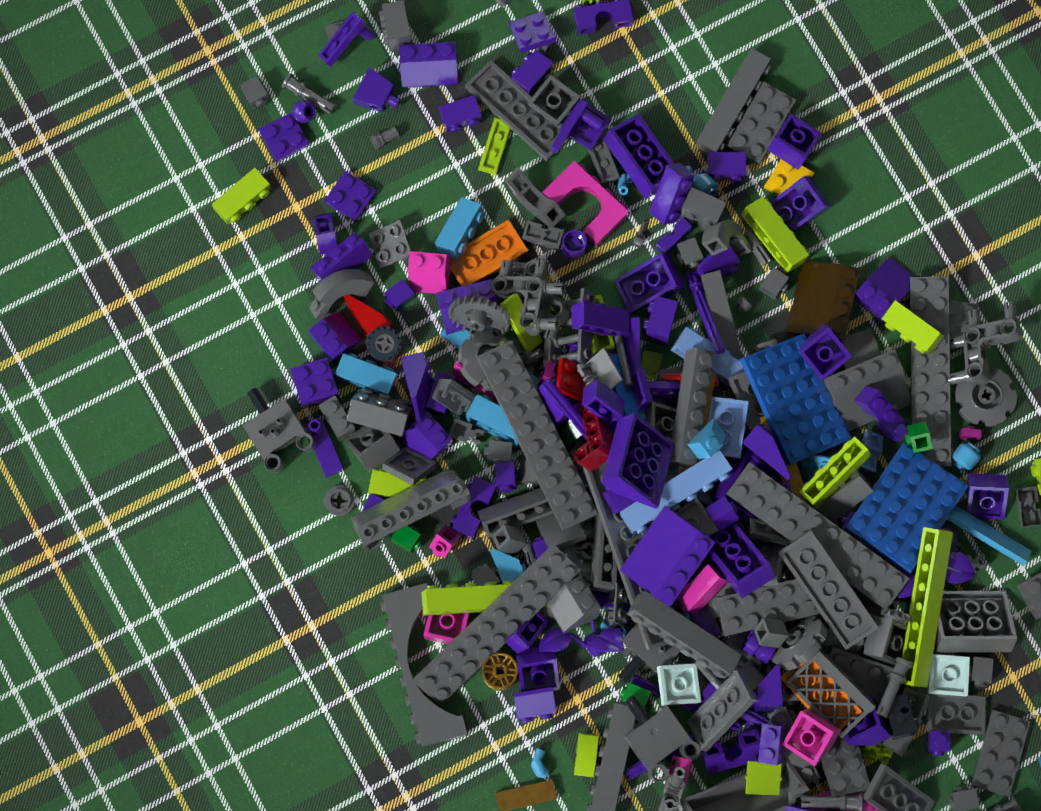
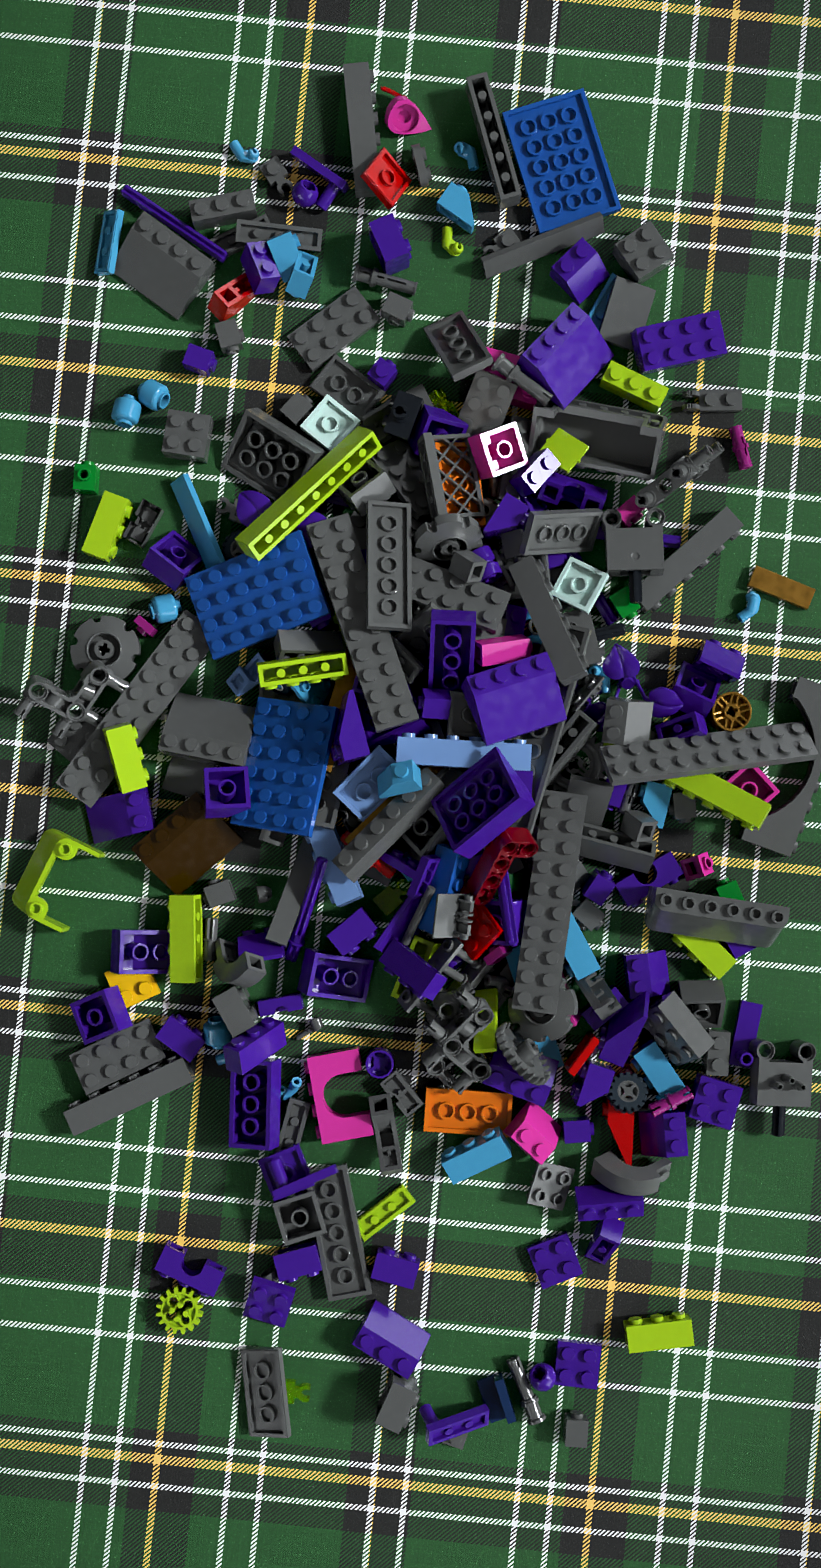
camera: 145 degrees left, 10 degrees up
dark grey gear [324,485,355,517] -> none
dark purple torso [353,68,401,112] -> none
dark grey pin [370,126,399,150] -> none
dark grey plate [382,447,437,485] -> none
dark grey plate [449,418,484,445] -> none
lime slope [574,733,599,777] -> none
dark purple brick [582,379,625,426] -> none
dark grey brick [676,237,703,269] -> none
dark purple arch [854,386,908,442] -> none
dark grey pin [876,657,913,718] -> none
dark grey gear [880,608,912,625] -> none
green brick [905,421,933,453] -> none
none -> lime windscreen [12,829,107,933]
none -> dark blue panel [477,1372,516,1424]
none -> red tile [564,1031,600,1076]
none -> dark purple slope [570,1058,615,1107]
none -> magenta pin [648,1086,694,1117]

